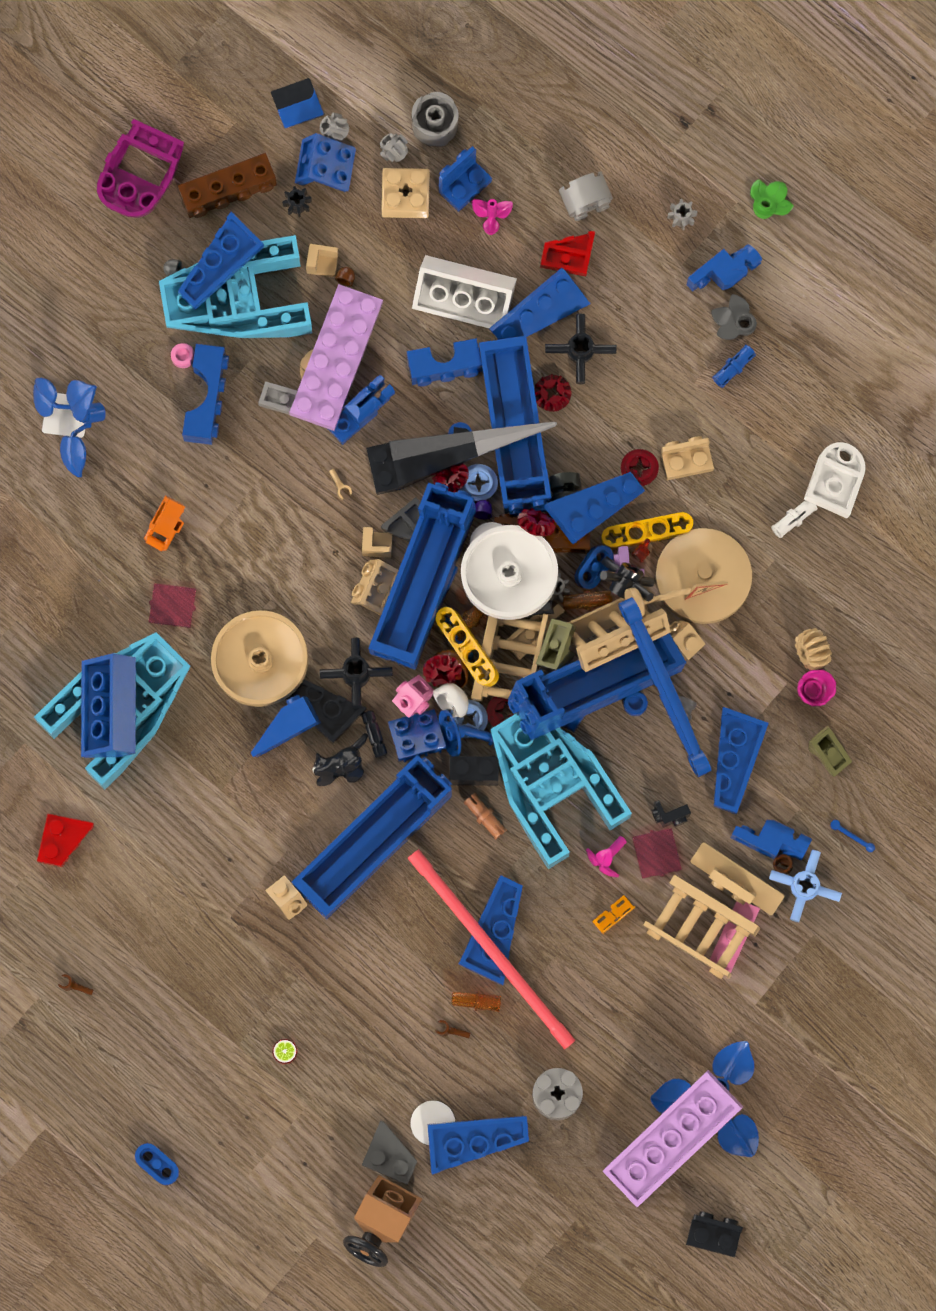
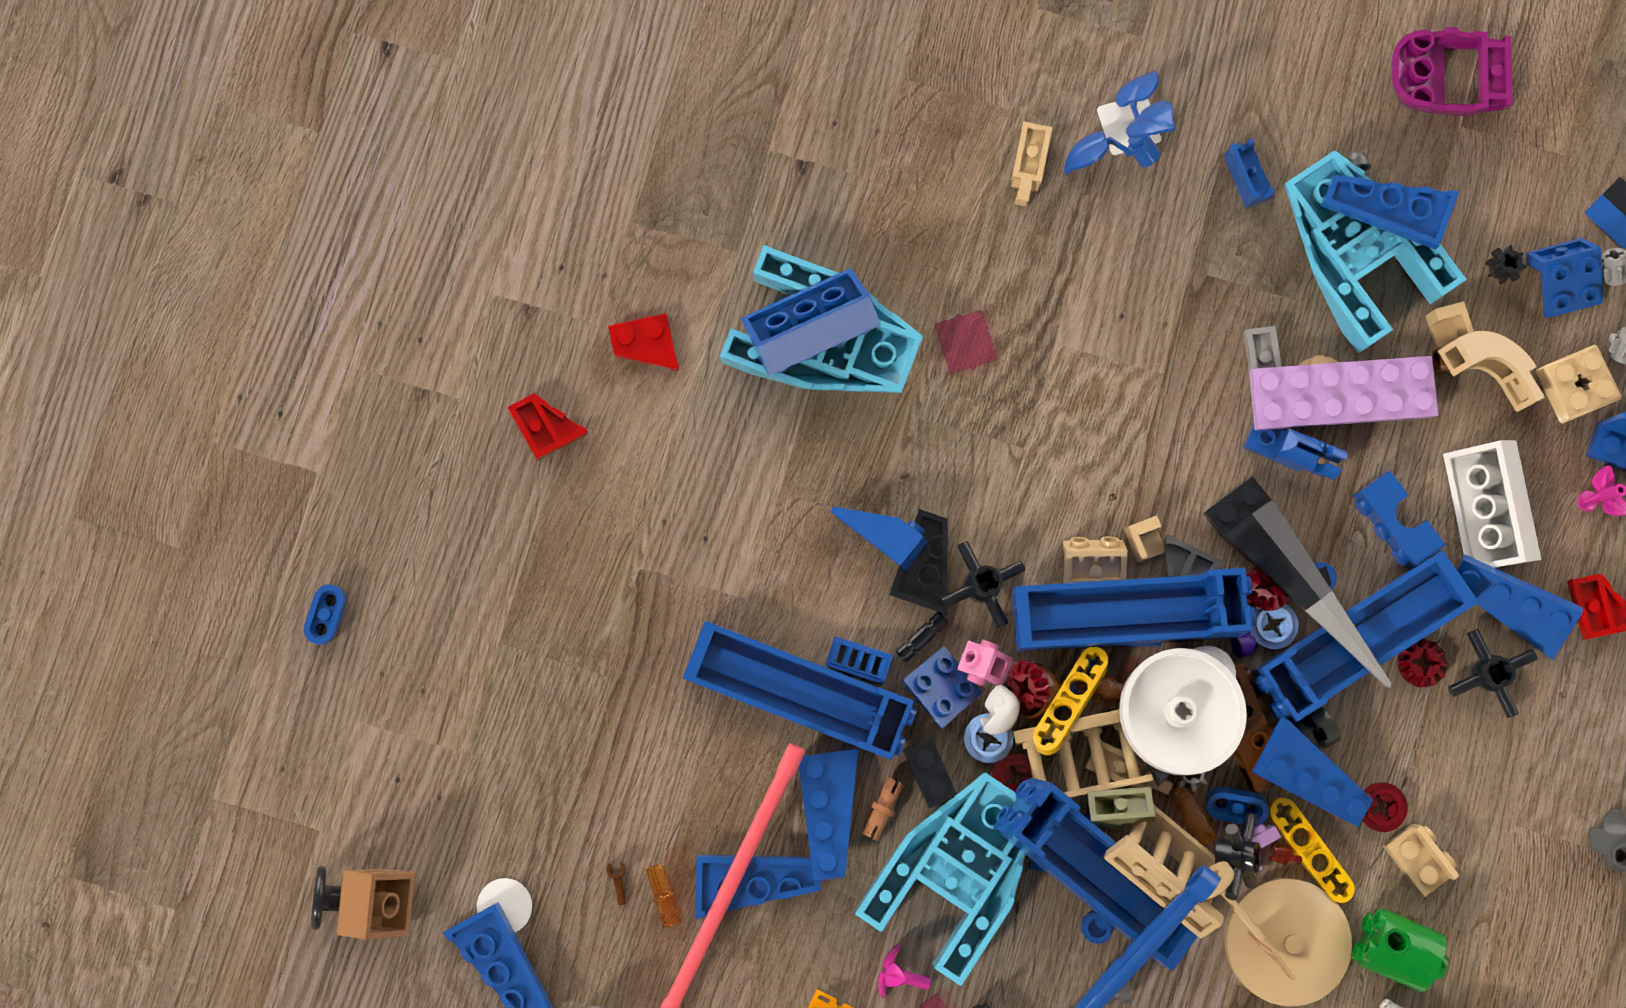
camera: 70 degrees right, 5 degrees up
reddish brown hand [58,974,93,995] -> none
orange piece [144,496,185,552] -> none
bright pink tile [171,343,194,368] -> none
reddish brown brick [178,153,277,218] -> none
blue arch [182,344,229,445] -> none
tan dish [211,611,308,707] -> none
tan bracket [265,875,307,920] -> none
tile [272,1039,298,1065] -> none
black animal [312,733,368,786] -> none
tan hand [329,469,352,500] -> none
dark grey wing [362,1121,417,1185] -> none
blue dish [439,710,495,756] -> none
dark red gear [517,508,556,536] -> none
tan bracket [669,620,705,660] -> none
blue pin [712,345,756,388] -> none
none -> red wing [507,393,588,461]
none -> blue wing [799,749,859,882]
none -> blue slope [825,636,893,685]
none -> tan hinge [1011,121,1052,207]
none -> blue hinge [1224,138,1276,209]
none -> green cylinder [1351,908,1449,993]
none -> tan arch [1438,331,1545,412]

